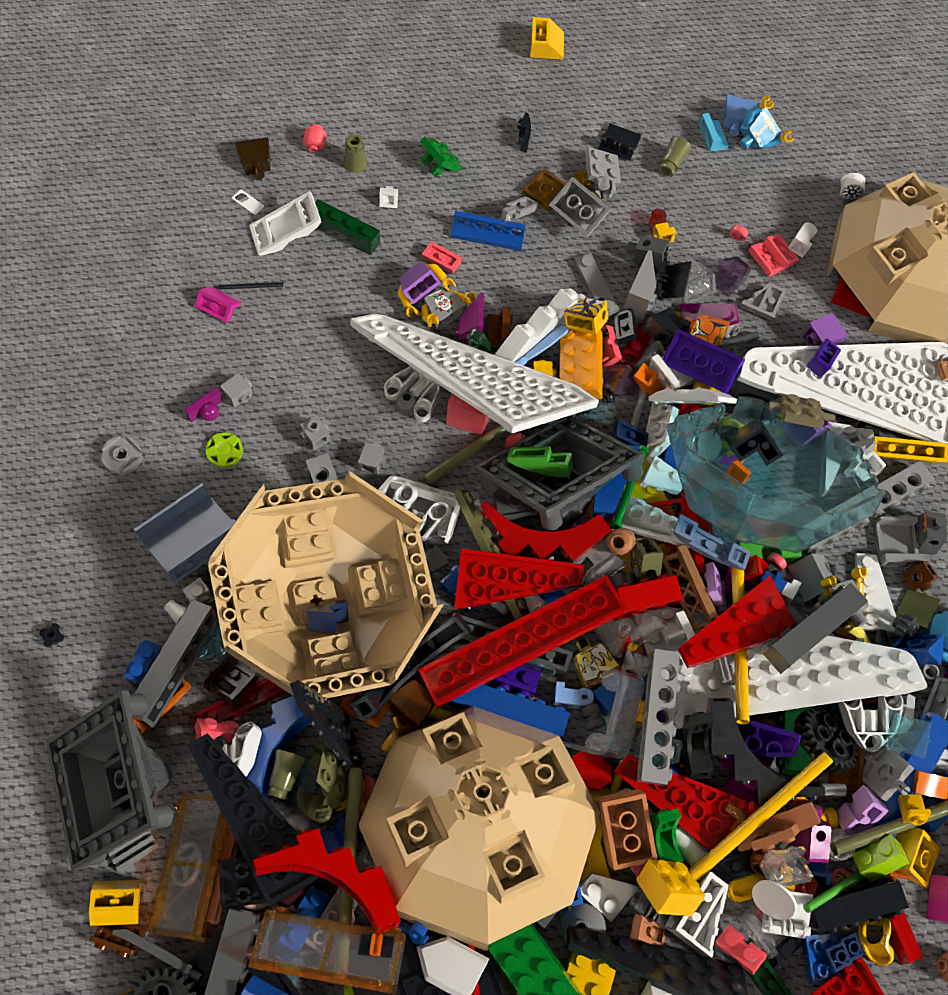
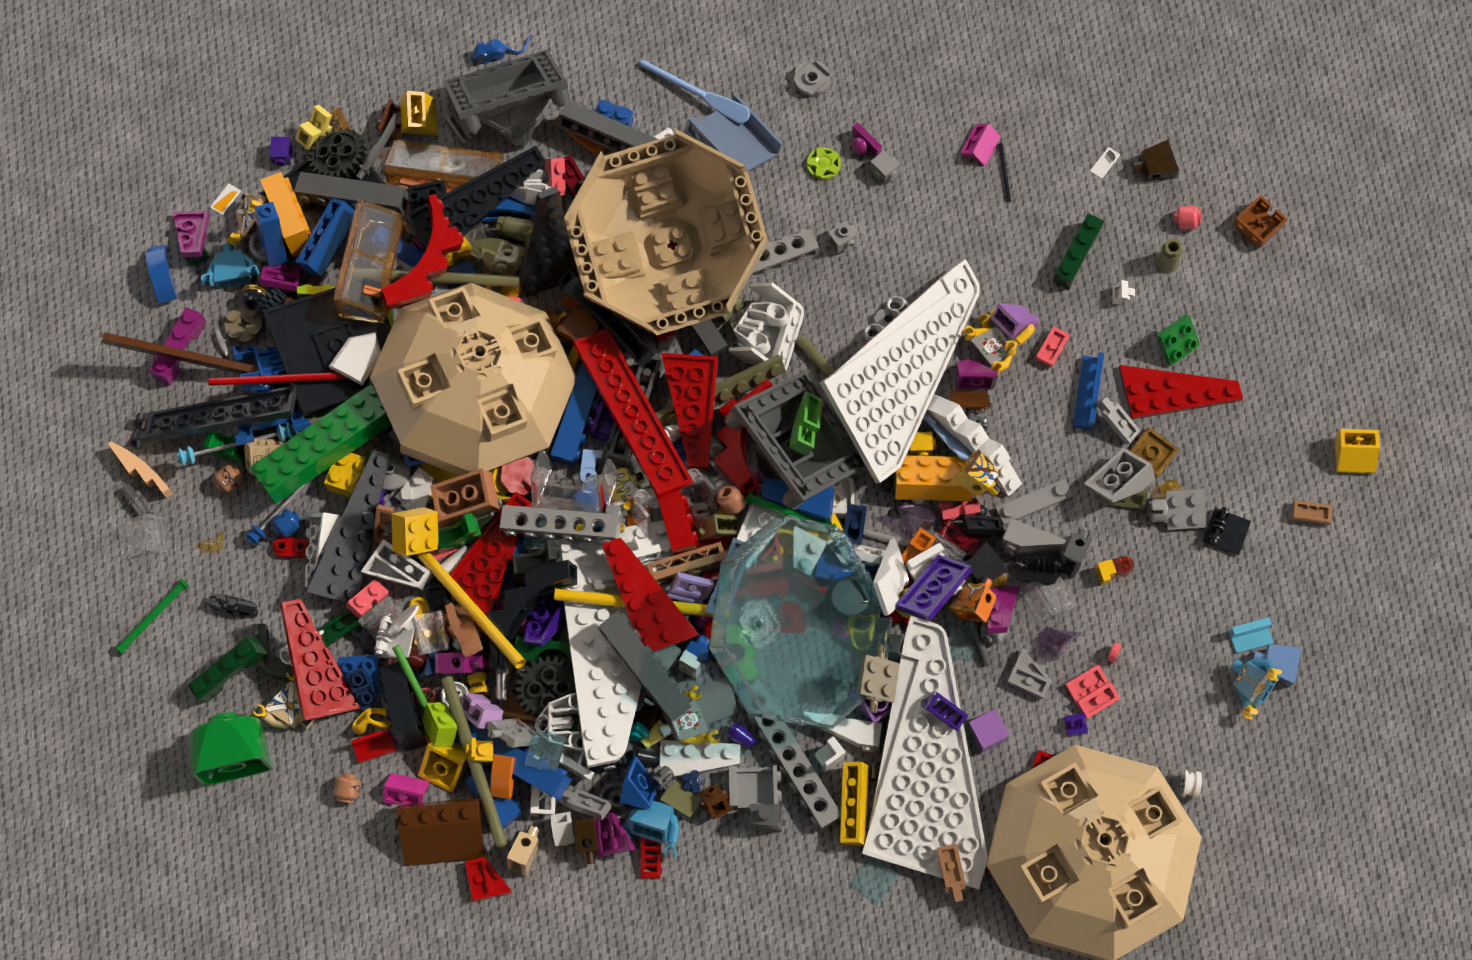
camera: 95 degrees right, 5 degrees up
black plate [39,623,64,647] -> none
white slope [249,191,321,256] -> none
dark blue slope [306,599,349,632] -> none
light grey brick [357,442,387,475] -> none
blue bar [396,920,429,945] -> none
clear green plate [466,329,494,355] -> none
black slope [517,112,531,153] -> none
olive plant [658,136,692,177] -> none
orange panel [724,458,752,488] -> none
black brick [725,417,784,466] -> none
clear yellow animal [725,803,747,832] -> none
white leg [788,222,817,258] -> none
light grey plate [835,426,876,458] -> none
none -> blue animal [470,35,533,64]
none -> light blue piece [639,60,750,124]
none -> dark blue plant [682,770,705,793]
none -> dark purple cone [726,722,757,749]
none -> dark purple tile [1064,713,1088,737]
none -> red wing [1119,365,1243,419]
none -> dark orange piece [1233,195,1288,248]
none -> medium nougat plate [1291,500,1332,525]

